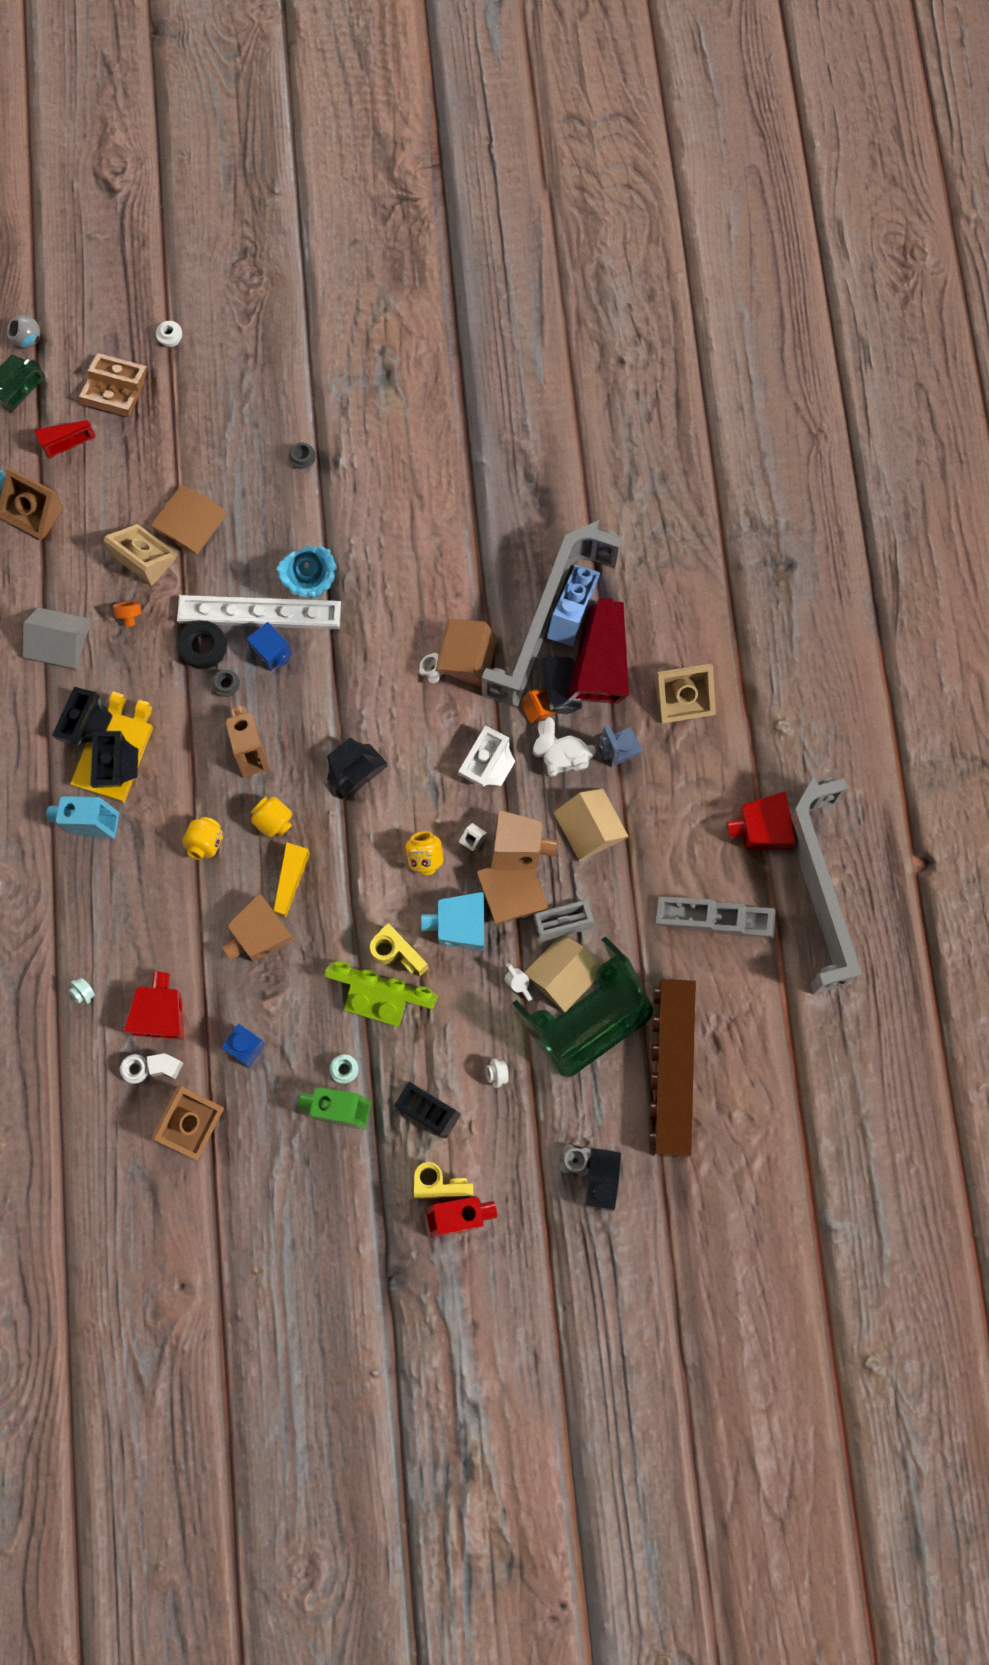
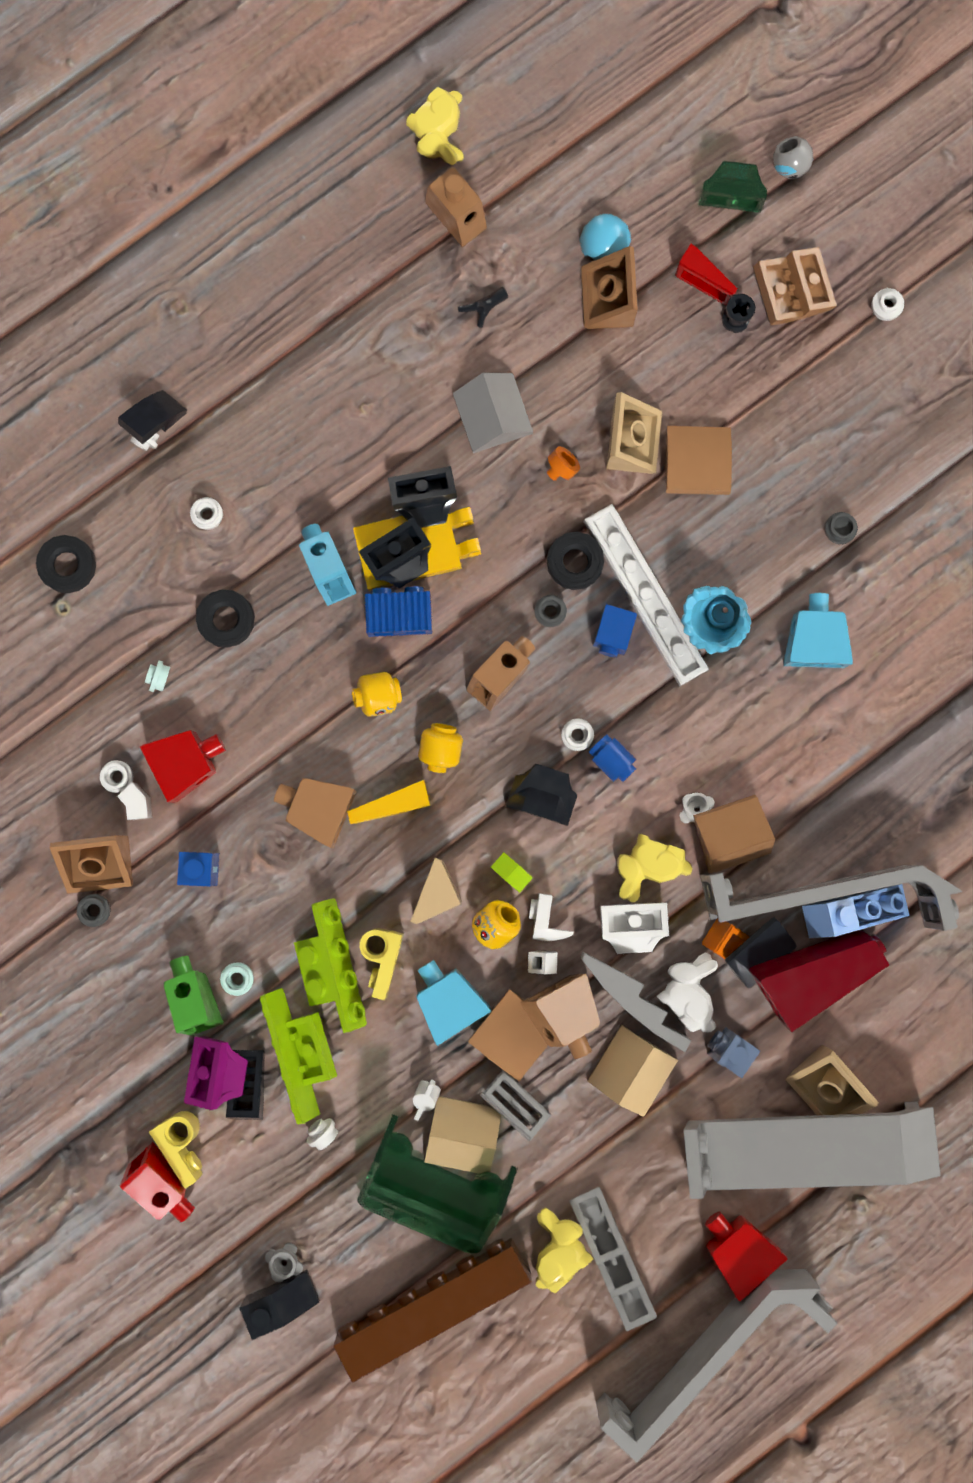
camera: 60 degrees right, 10 degrees up
none -> dark grey plate [77,894,111,927]
none -> magenta slope [184,1036,248,1110]
none -> black tyre [196,589,255,648]
none -> lime bracket [260,988,337,1125]
none -> blue brick [365,586,432,637]
none -> tan slope [411,858,462,924]
none -> lime piece [491,852,533,893]
none -> white plate [529,893,573,941]
none -> light yellow animal [535,1207,594,1293]
none -> white plate [561,718,594,751]
none -> light grey slope [580,952,691,1052]
none -> blue brick [589,734,637,782]
none -> light yellow animal [617,834,693,902]
none -> light grey panel [684,1101,941,1199]
none -> black bush [722,294,756,333]
none -> medium azure torso [784,593,853,668]

